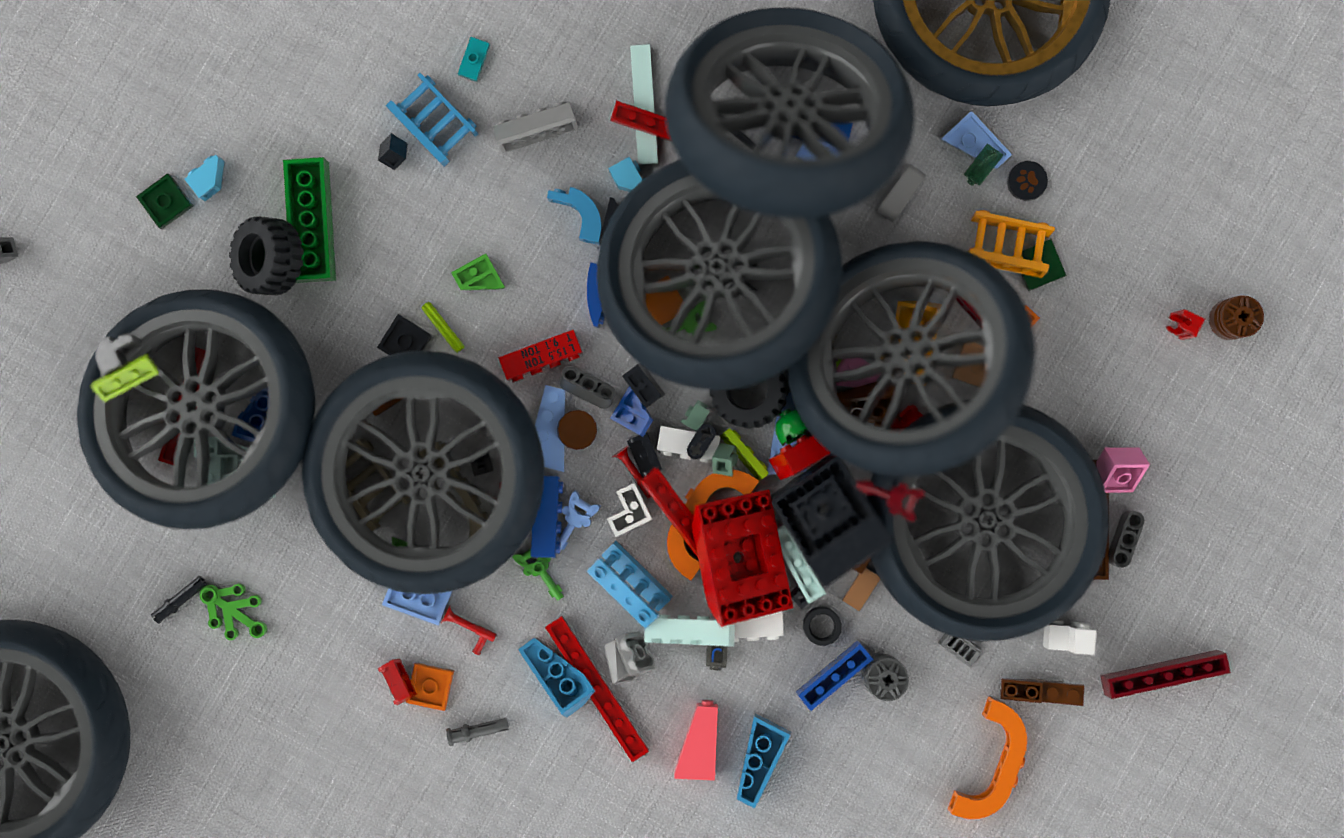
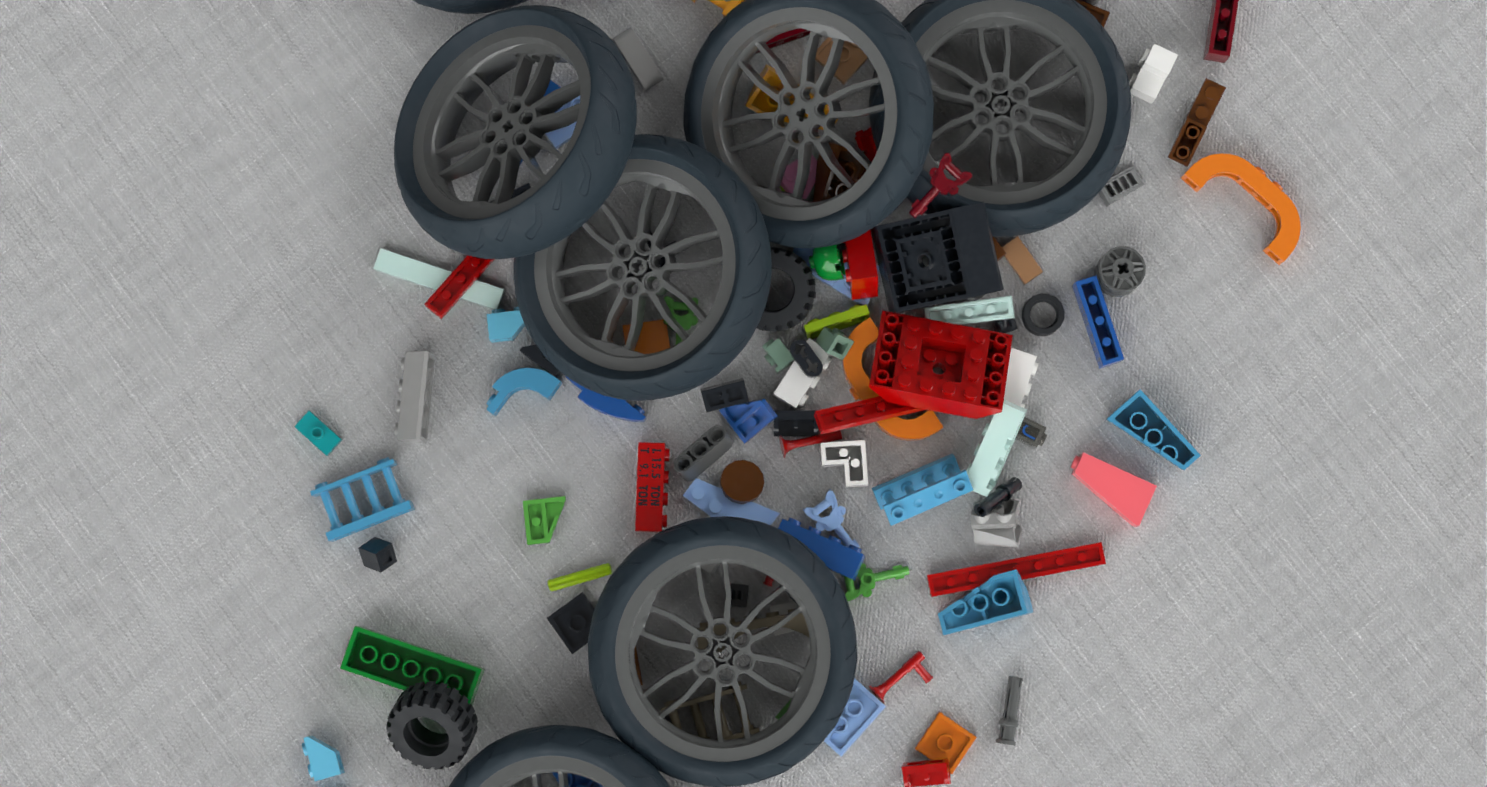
camera: 65 degrees left, 5 degrees down
none -> black pin [974,477,1022,517]

